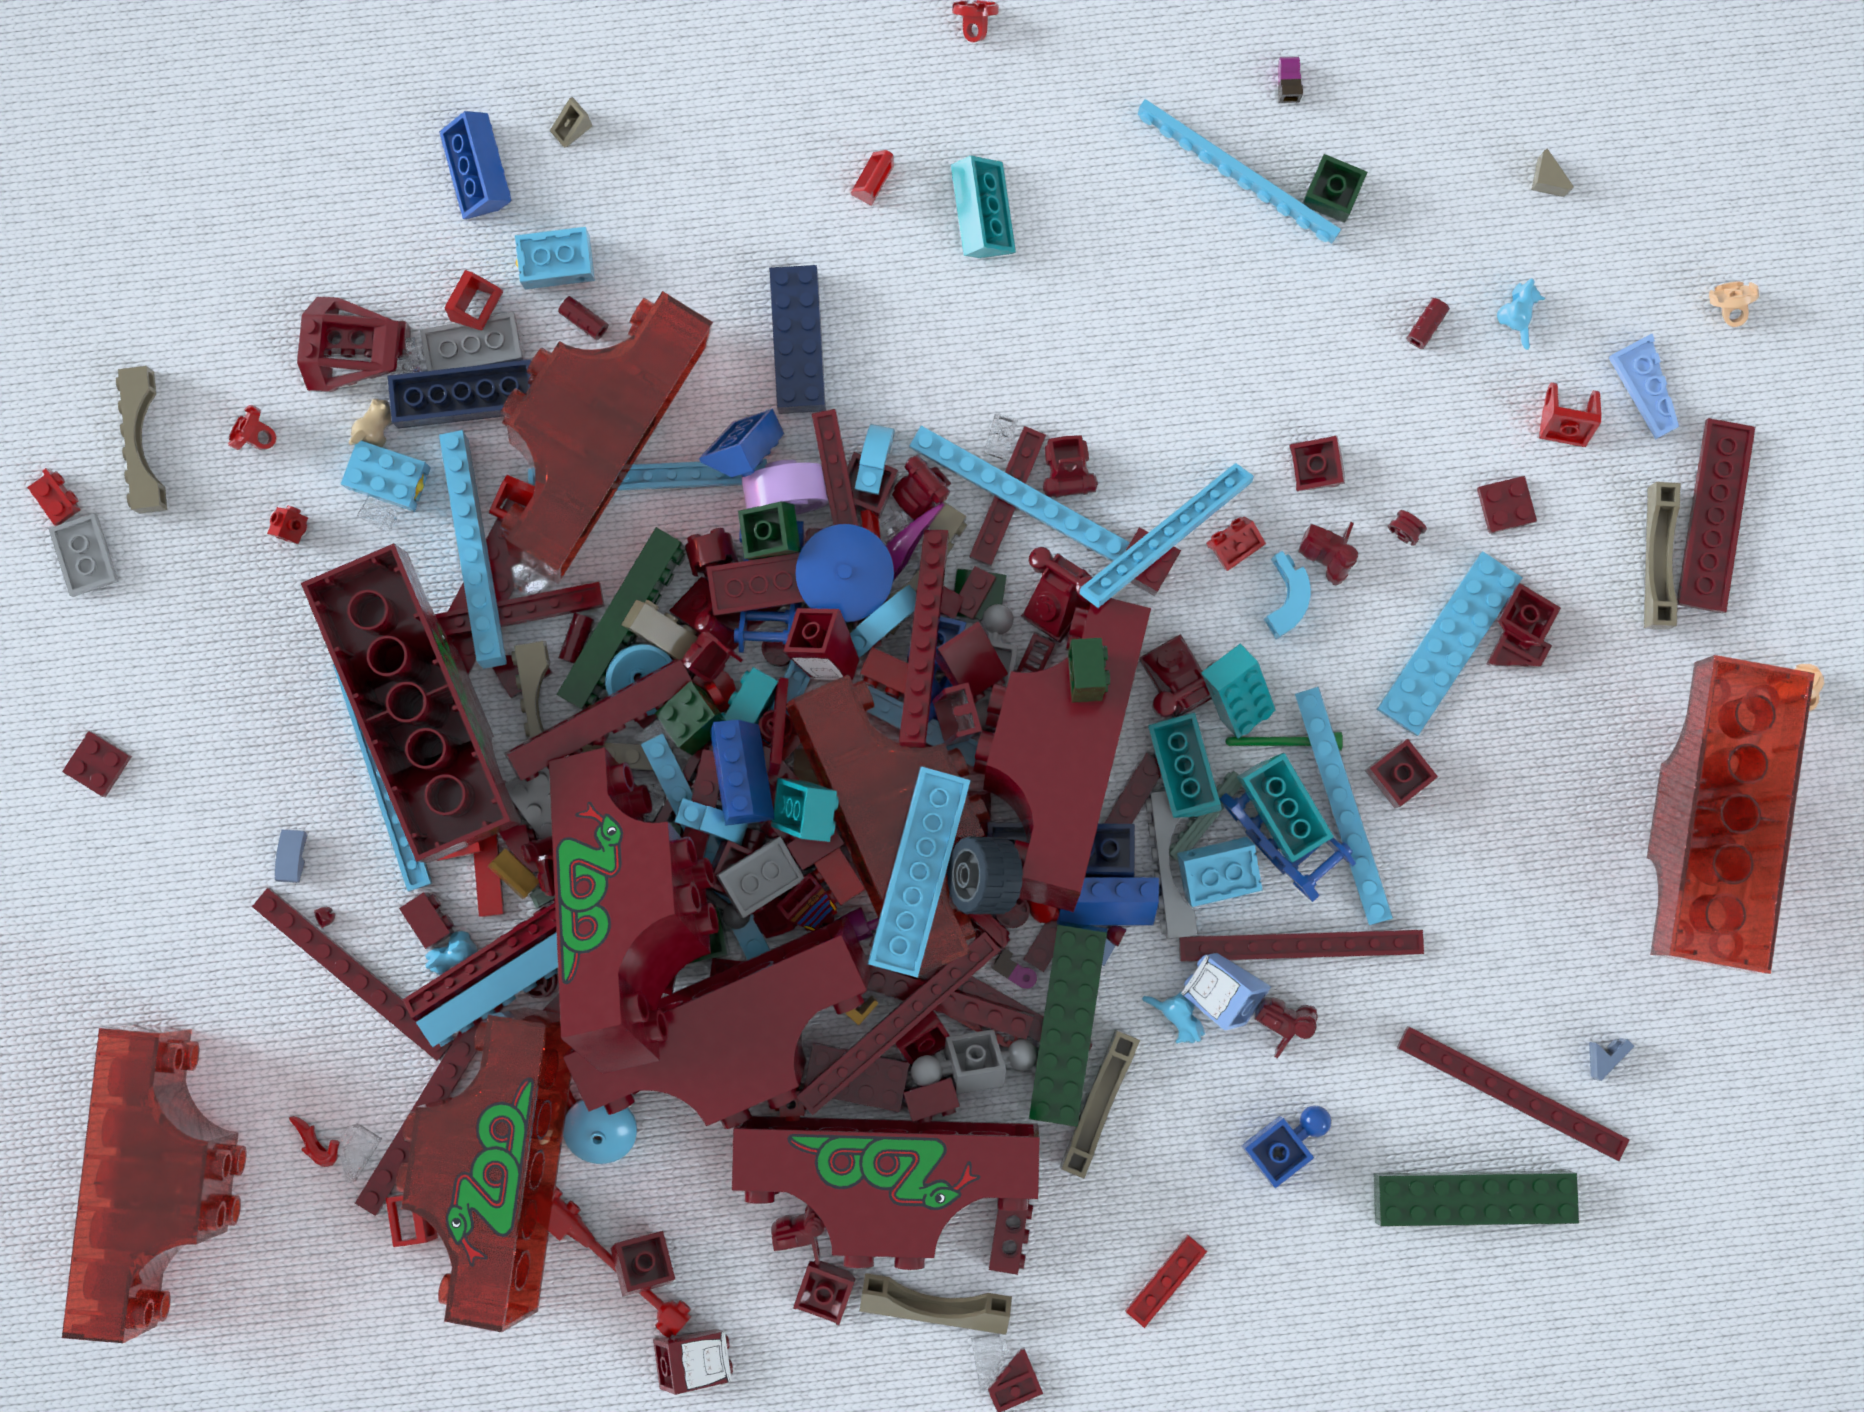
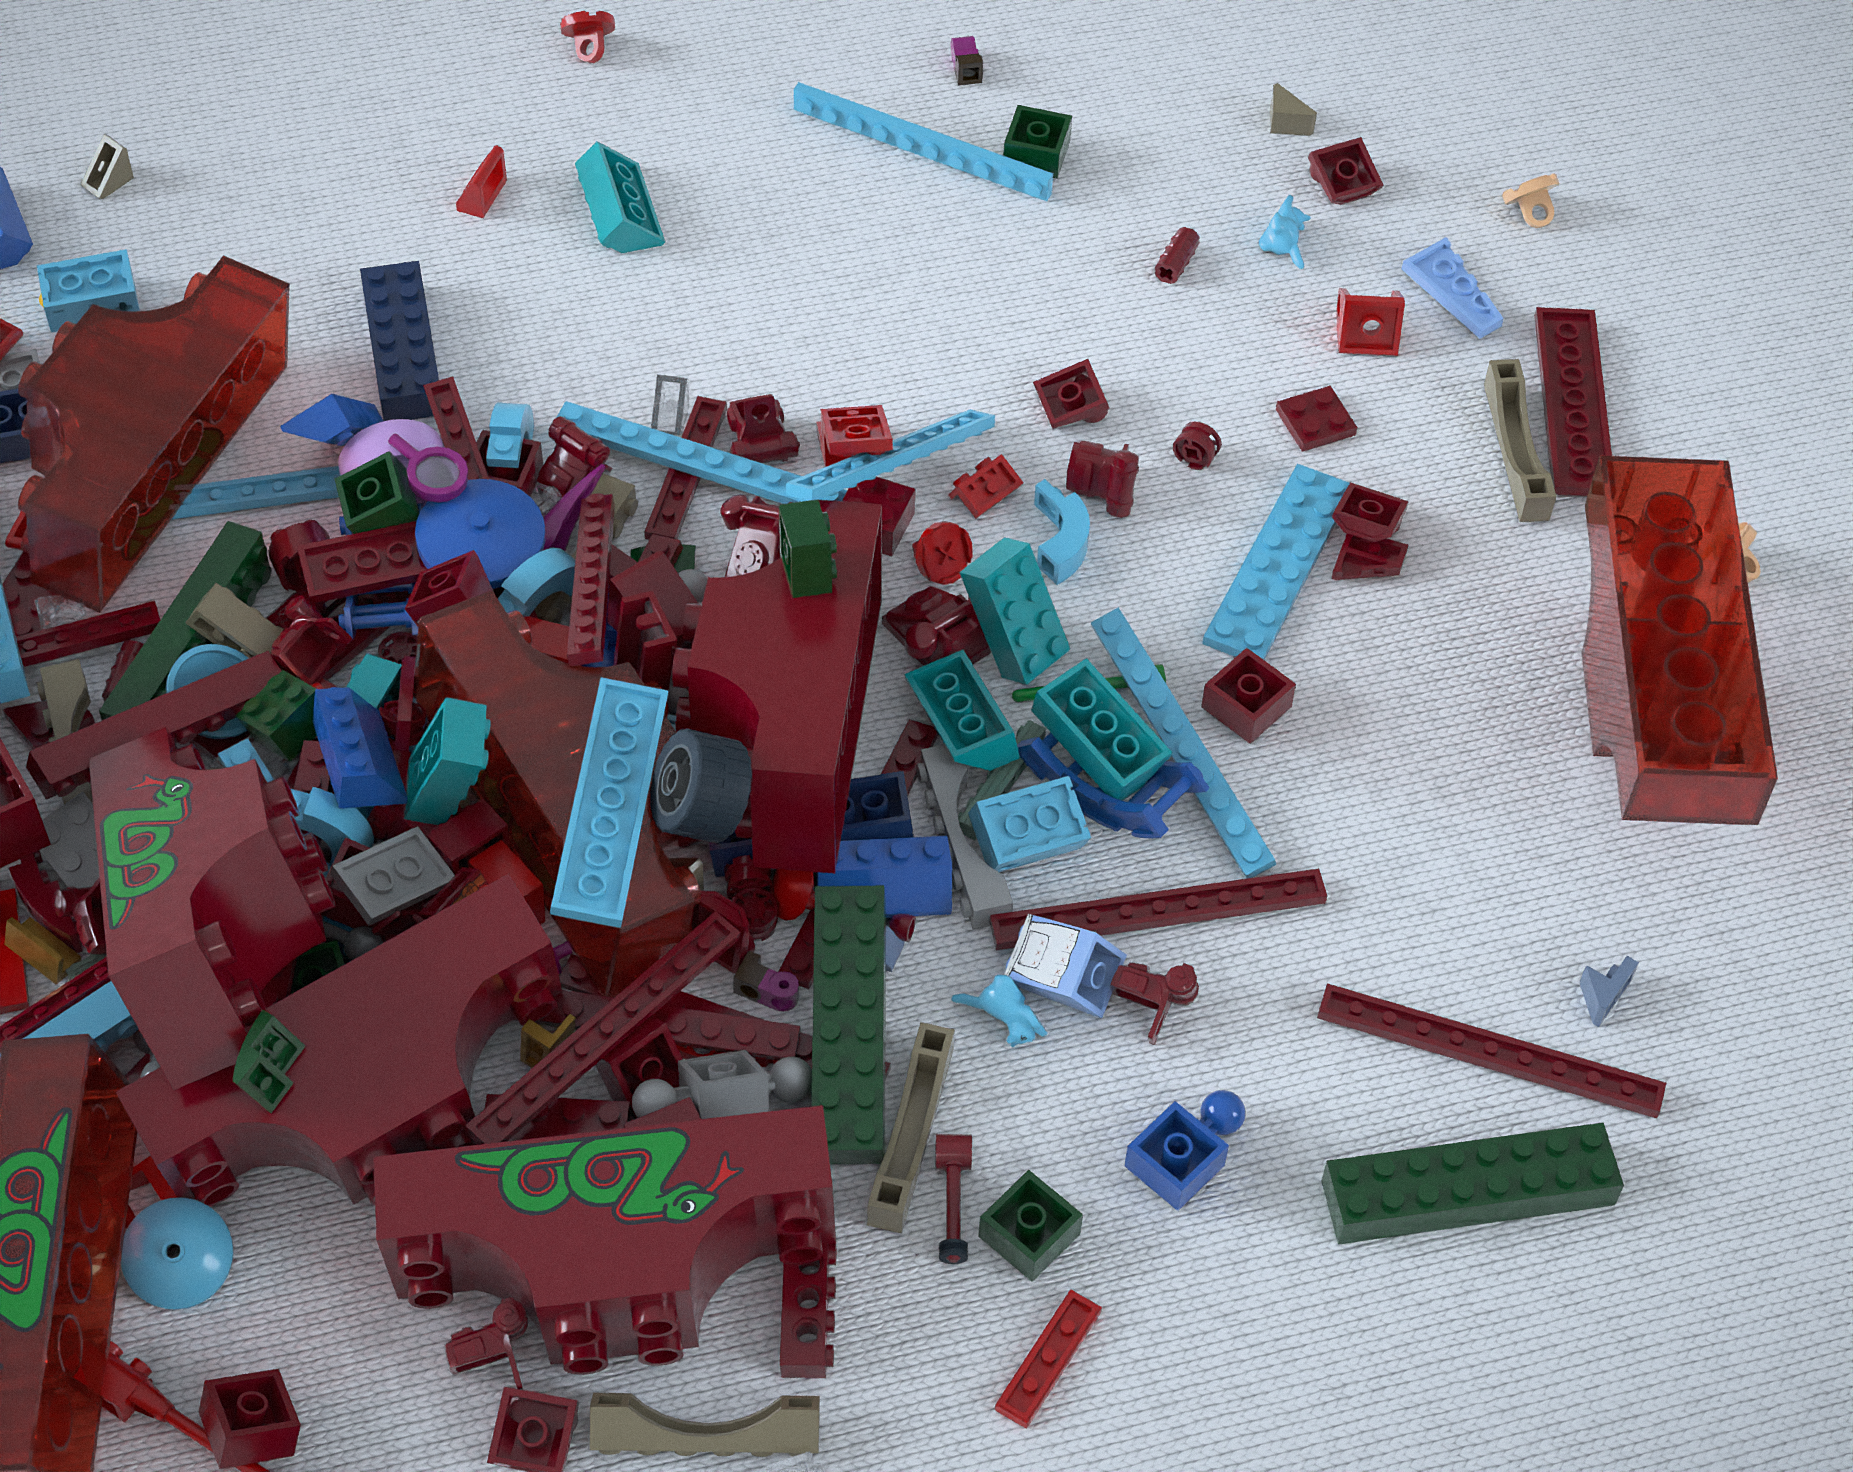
camera: 10 degrees left, 30 degrees down
none -> dark green slope [233,1010,305,1113]
none -> magenta piece [388,433,468,503]
none -> red bracket [816,405,893,467]
none -> red tile [912,521,973,585]
none -> dark red piece [935,1134,972,1264]
none -> dark green brick [978,1170,1083,1282]
none -> dark red slope [1308,137,1384,205]

